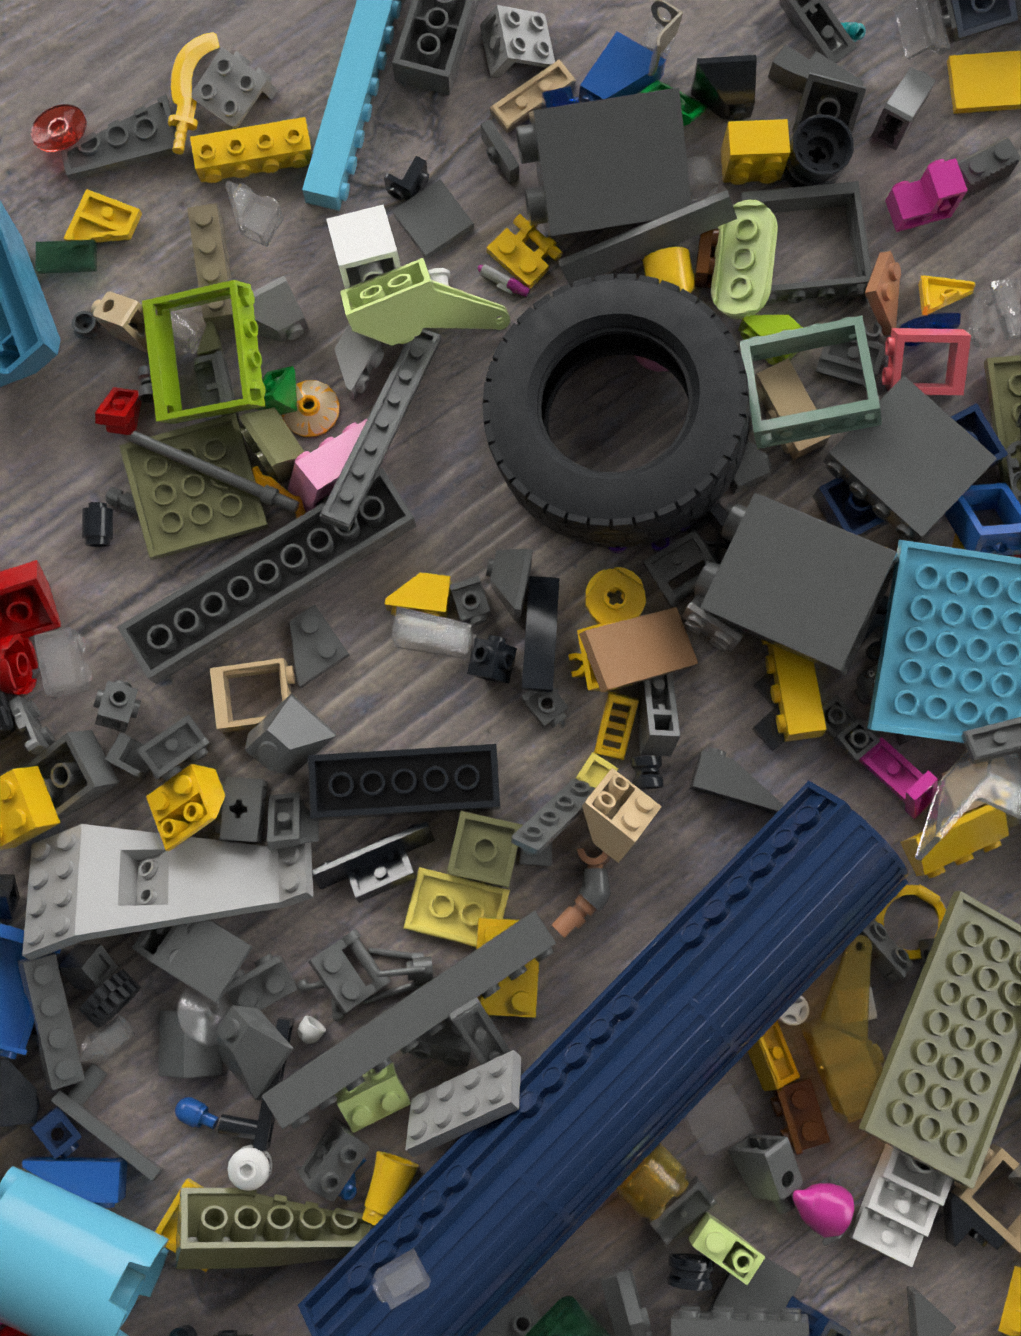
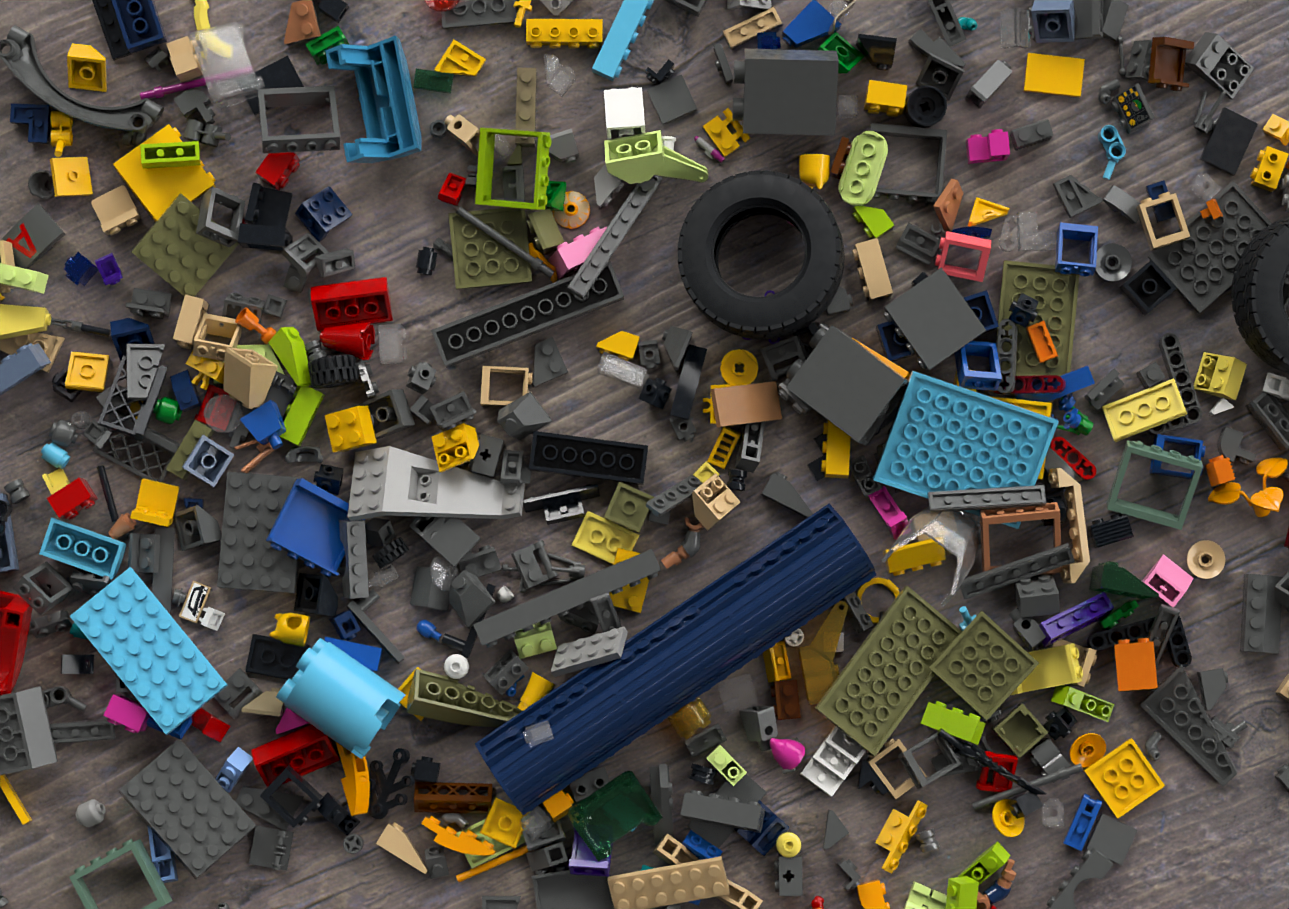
camera: 10 degrees right, 5 degrees up
dark grey tile [559,190,737,287] -> none
sand green window [740,316,882,449] -> none

